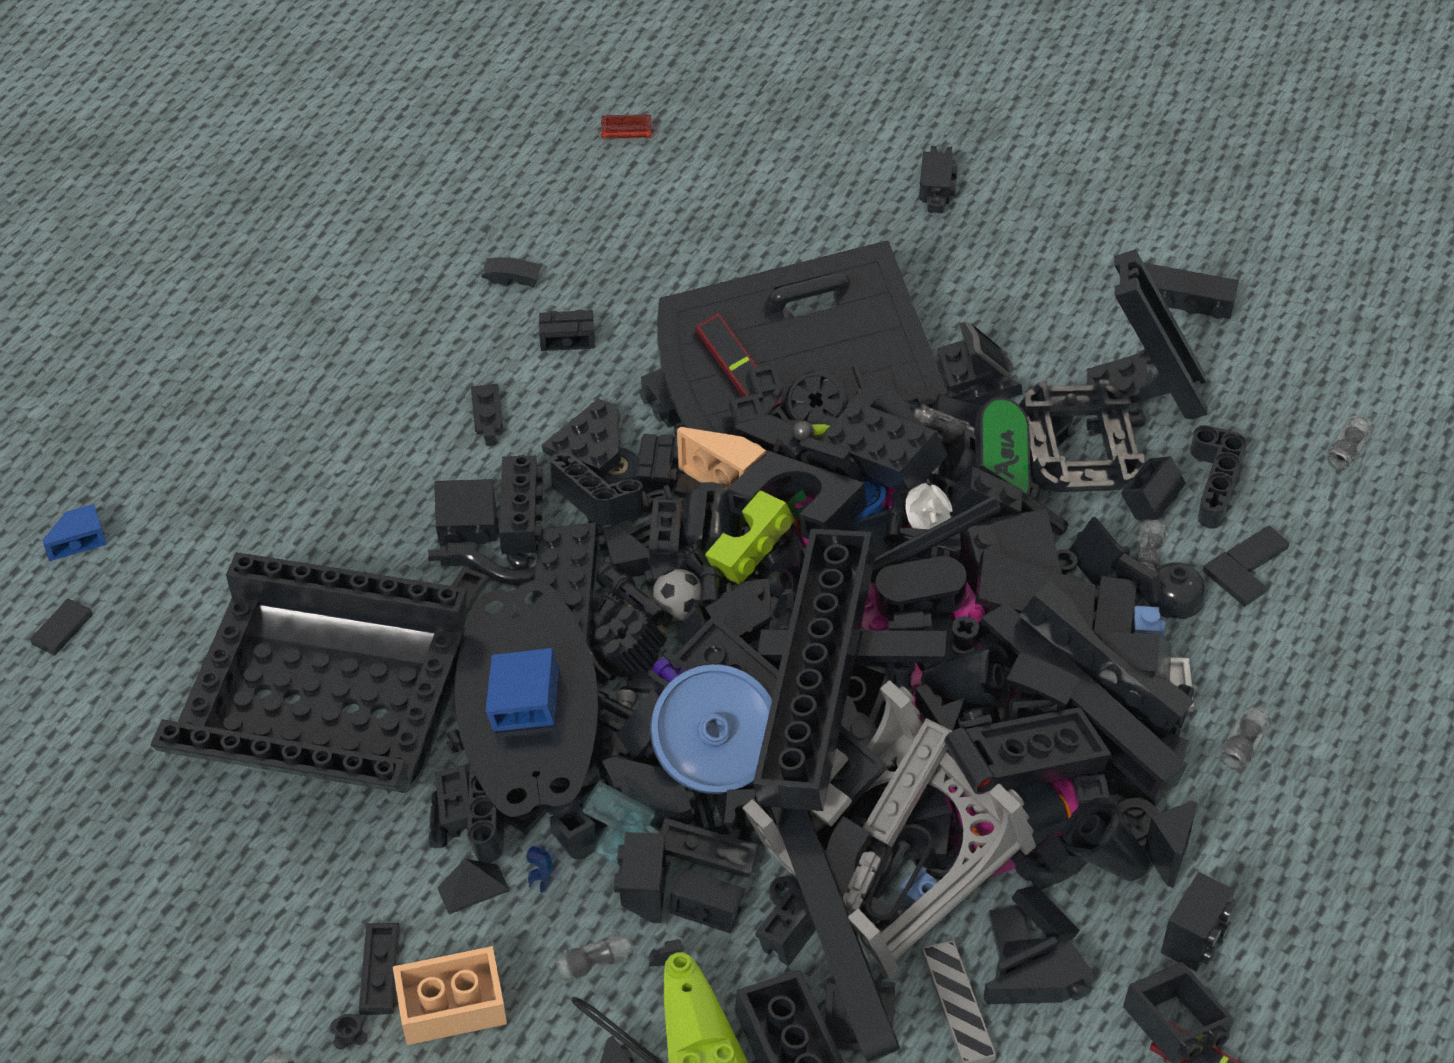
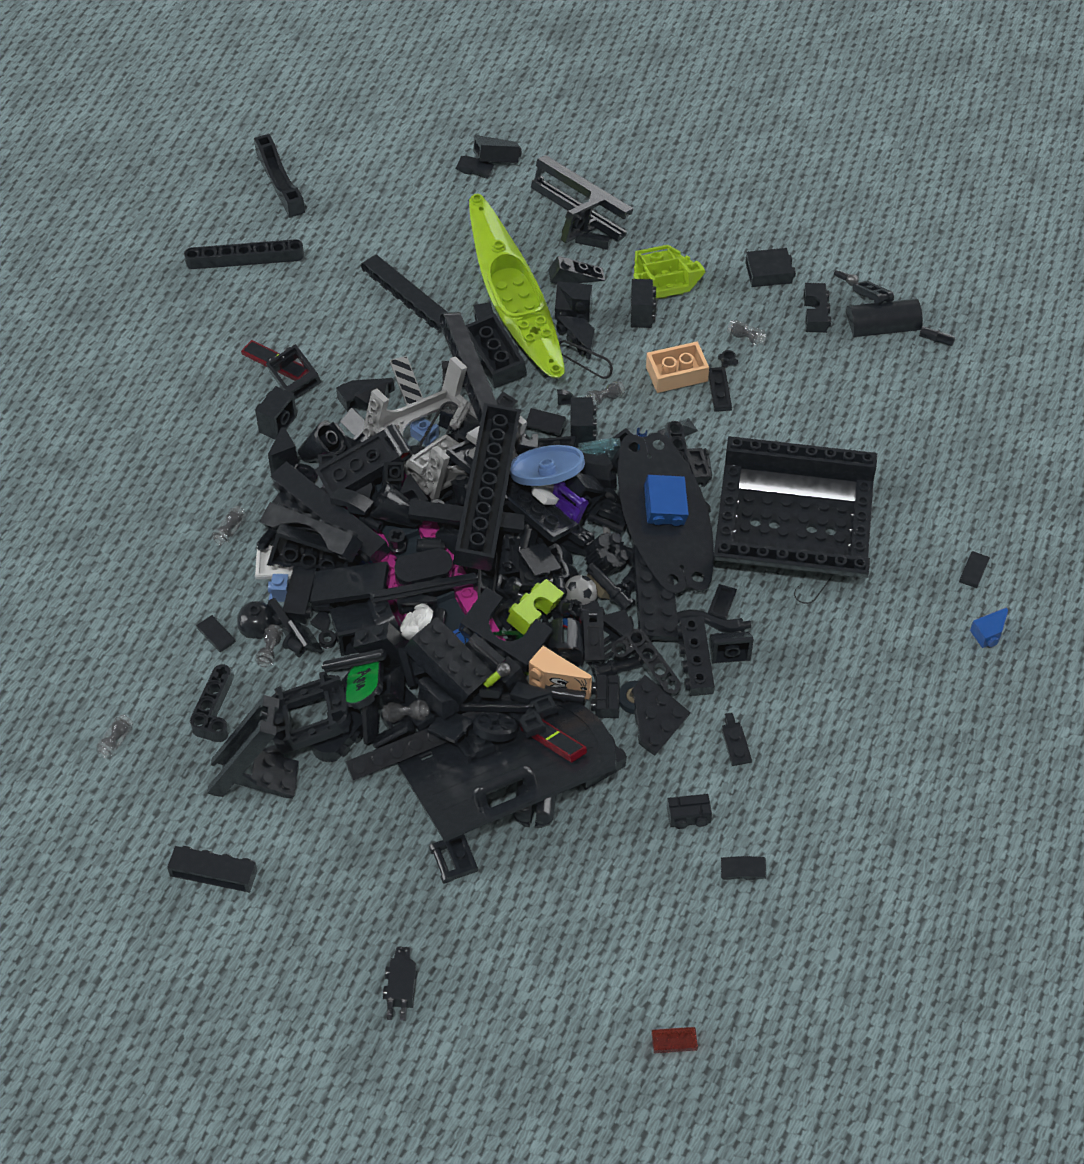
camera: 175 degrees right, 5 degrees up
black piece [937,322,1012,392] -> none
black brick [1121,456,1186,521] -> none
black tile [1226,525,1289,573] -> none

